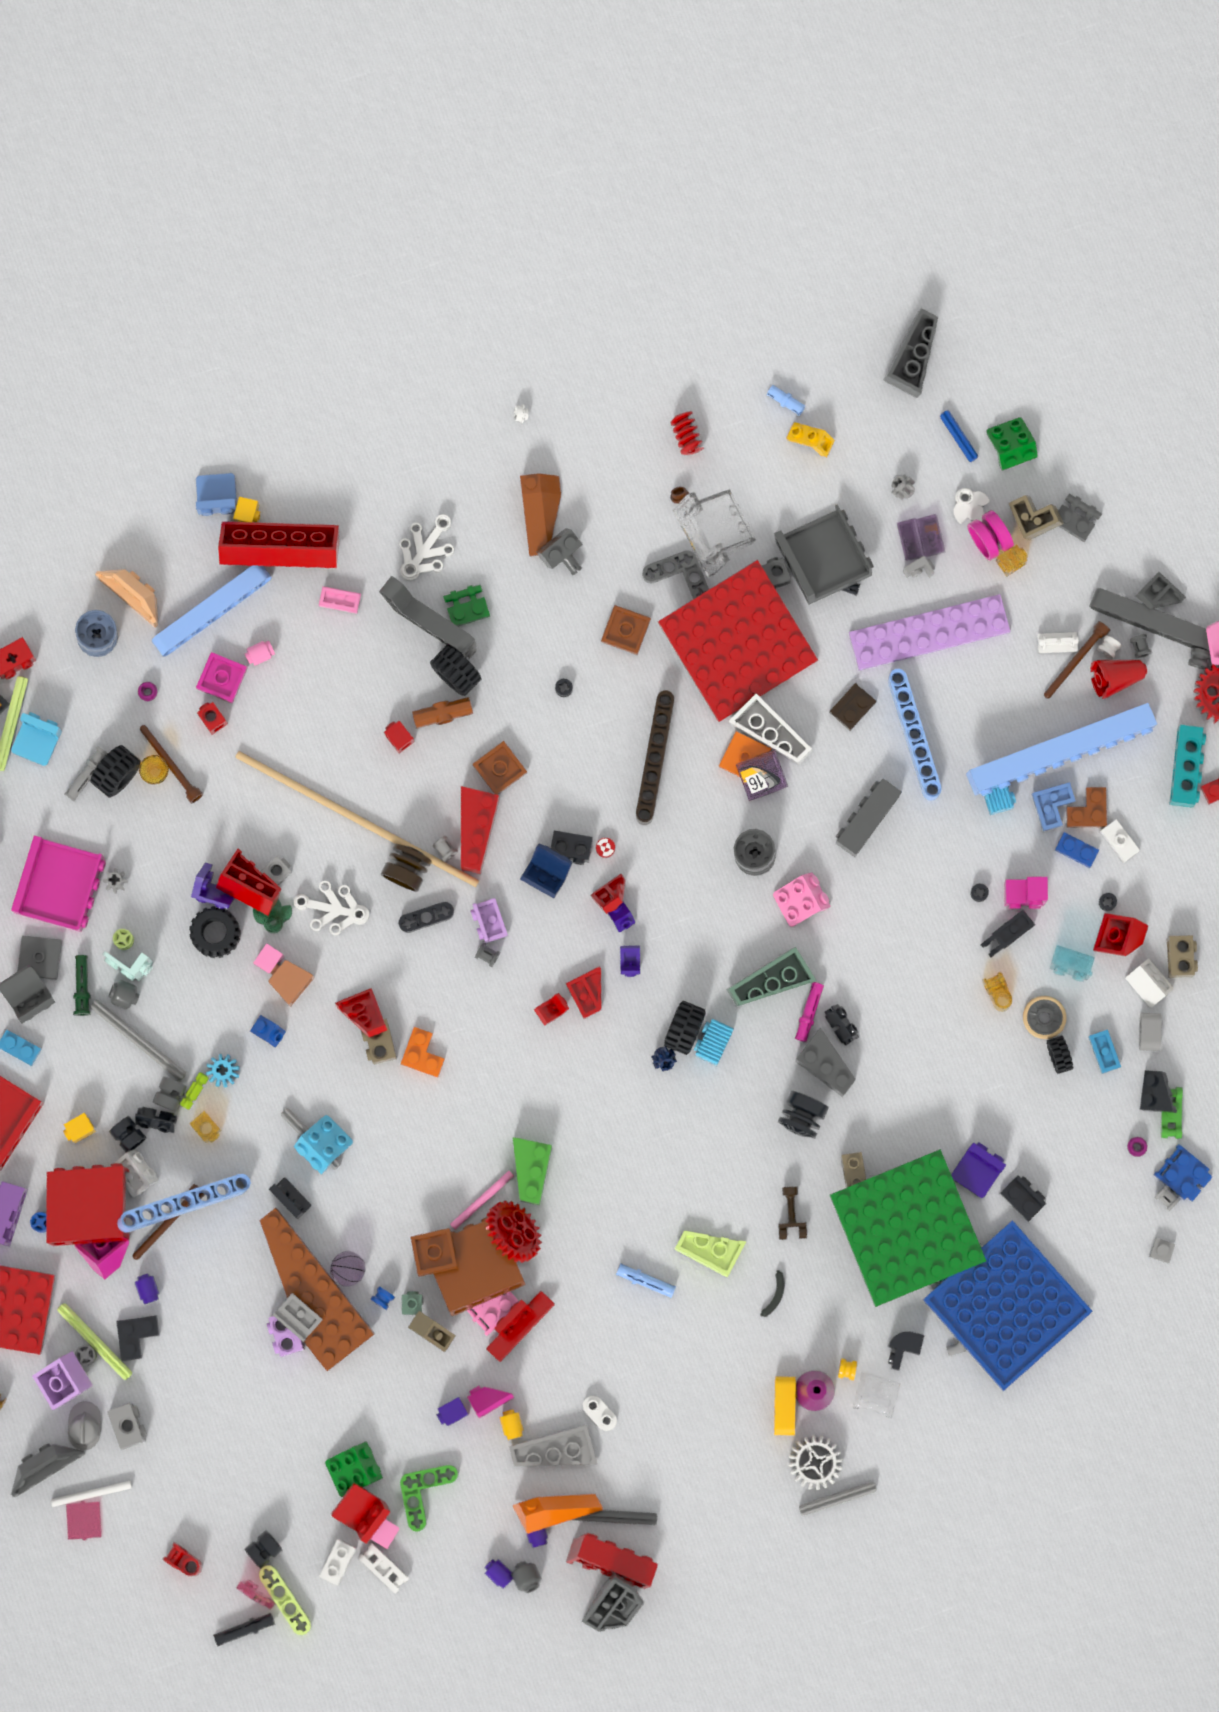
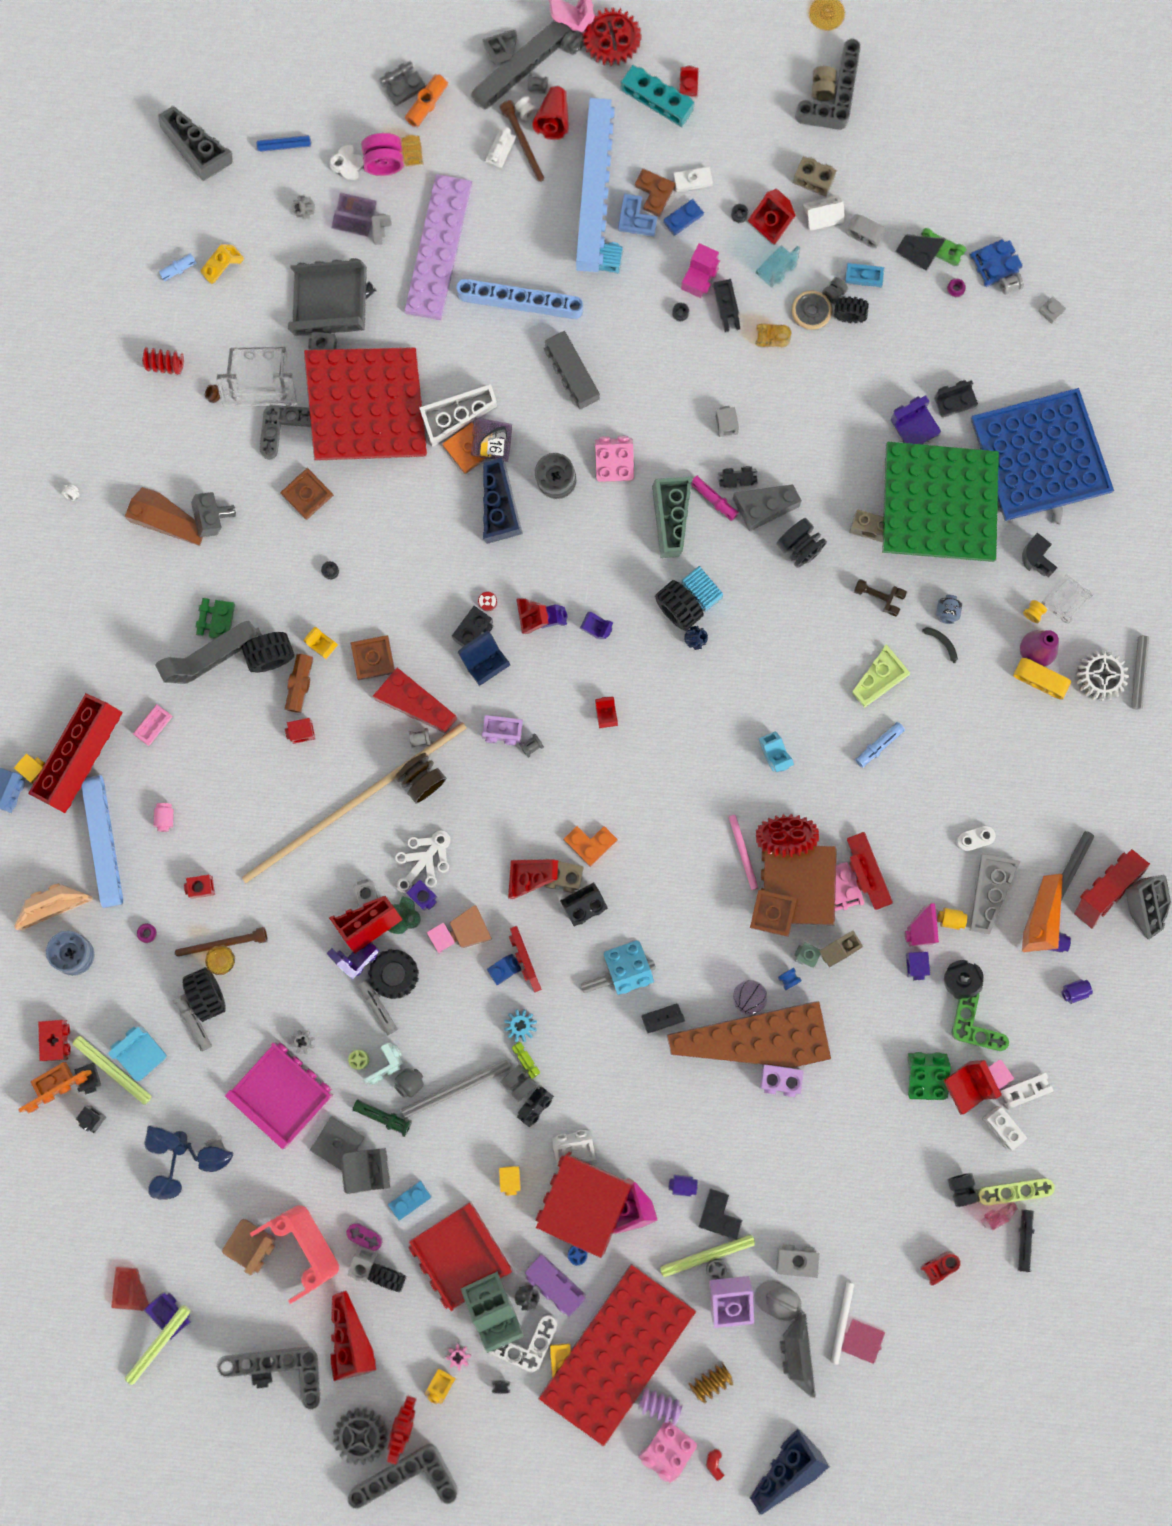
camera: 65 degrees left, 0 degrees up
black wheel [109,1116,147,1153] -> none
light blue beam [117,1174,251,1232] -> none
reddish brown piece [132,1183,206,1260] -> none
clear yellow brick [189,1111,222,1143] -> none
dark pink plate [196,652,248,704] -> none
light grey plate [273,1293,323,1342] -> none
black beam [398,902,454,933] -> none
white plant [399,514,454,581] -> none
dark grey head [512,1561,542,1593] -> none
bright green wedge [513,1137,552,1205] -> none
red wing [566,966,601,1019] -> none
dark brown beam [636,690,674,825] -> none
dark brown plate [829,683,877,731] -> none
green bracket [986,417,1038,471] -> none
dark tan brick [1008,495,1064,540] -> none
none -> yellow bracket [303,627,338,659]
none -> light grey pin [357,979,398,1036]
none -> orange piece [405,74,448,127]
none -> dark purple brick [406,880,437,911]
none -> dark blue wedge [483,457,523,544]
none -> red wing [509,926,542,992]
none -> black brick [560,882,608,927]
none -> light grey brick [715,406,739,437]
none -> medium azure brick [759,731,794,772]
none -> dark grey wheel [822,277,848,304]
none -> sand blue head [936,595,962,624]
none -> black plate [944,960,984,999]

